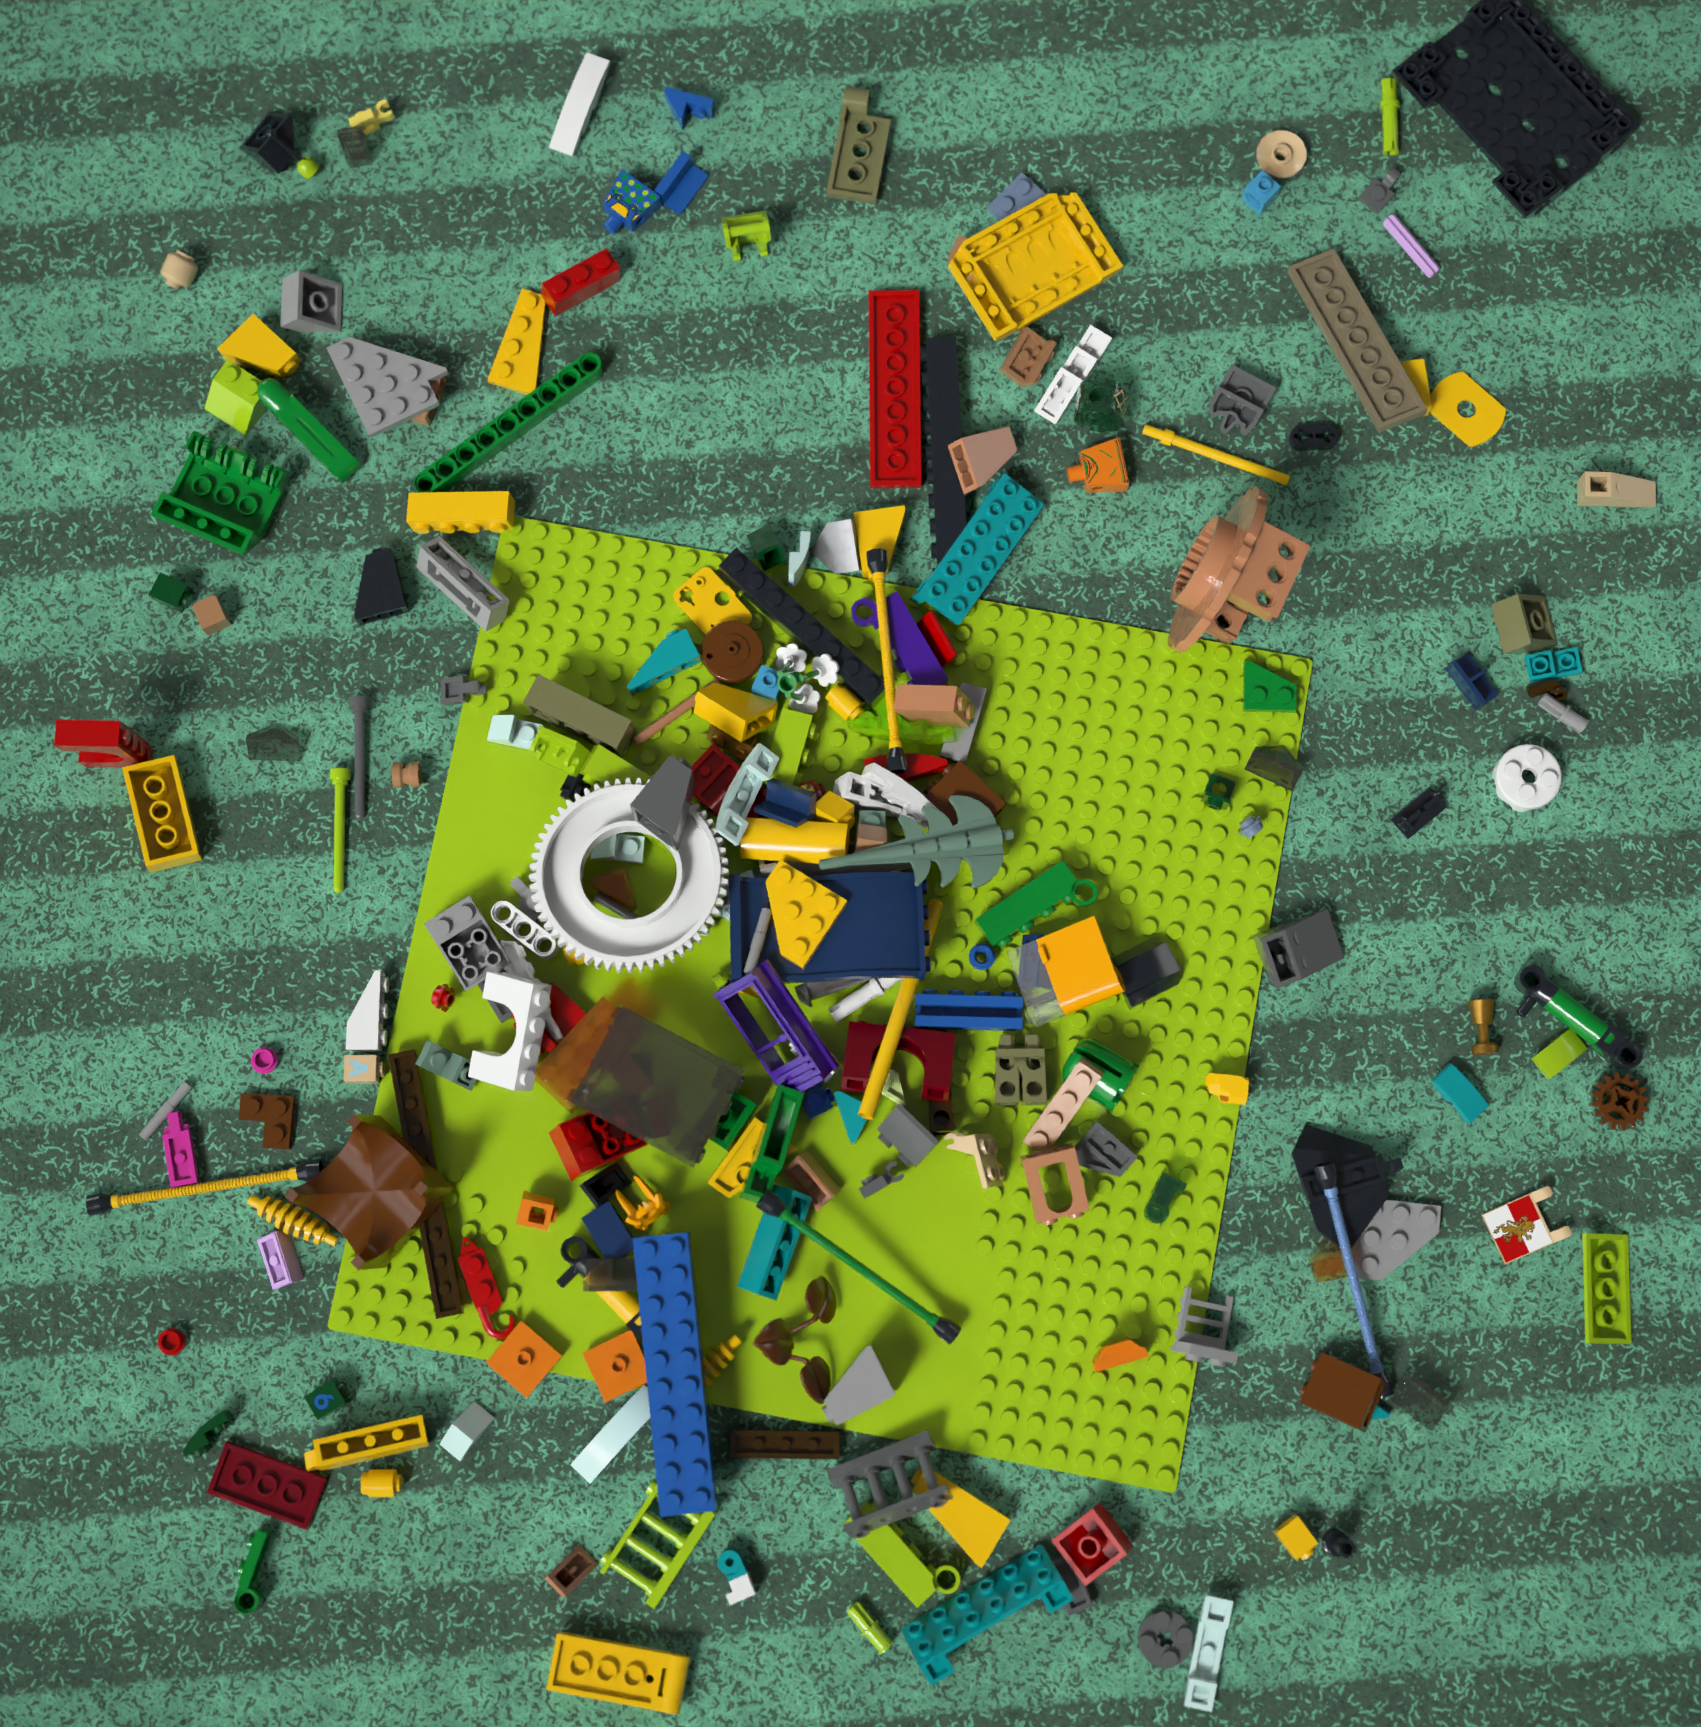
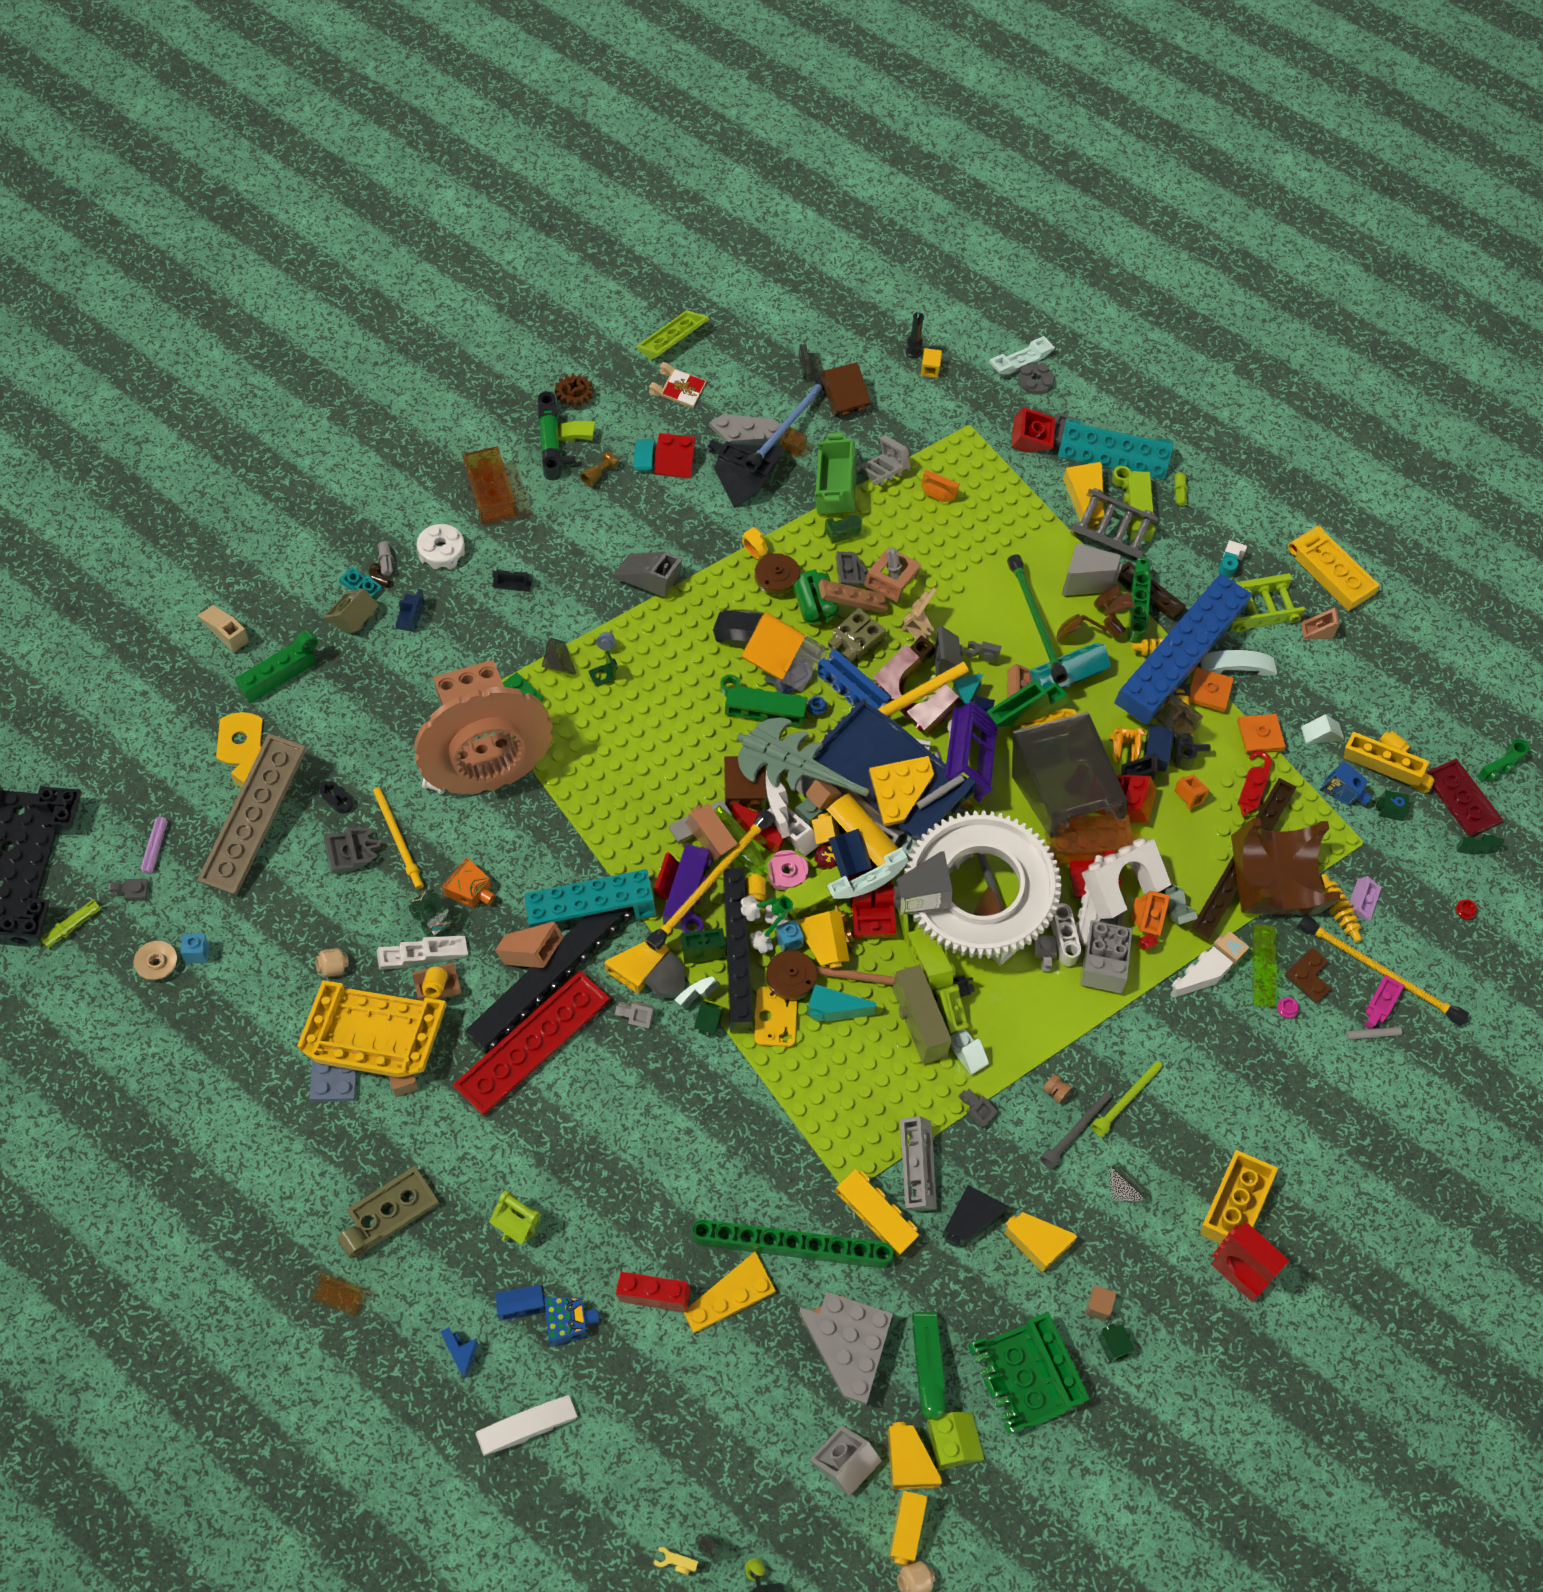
camera: 145 degrees left, 20 degrees down
none -> green hinge [235,630,319,704]
none -> clear orange panel [311,1272,365,1317]
none -> tan head [315,948,348,977]
none -> yellow brick [422,967,448,999]
none -> clear orange brick [462,446,518,524]
none -> light grey plate [615,1001,654,1029]
none -> red slope [654,433,695,479]
none -> dark green hinge [681,928,726,964]
none -> reddish brown wheel [754,553,800,595]
none -> bright pink plate [767,850,808,891]
none -> bright green container [814,432,857,514]
none -> light grey axle [887,548,902,580]
none -> yellow slope [889,1491,927,1567]
none -> yellow slope [1004,1212,1077,1272]
none -> green piece [1128,557,1151,643]
none -> orange slope [1130,890,1170,936]
none -> clear neon green slope [1252,924,1277,1007]
none -> blue torso [1320,761,1372,806]

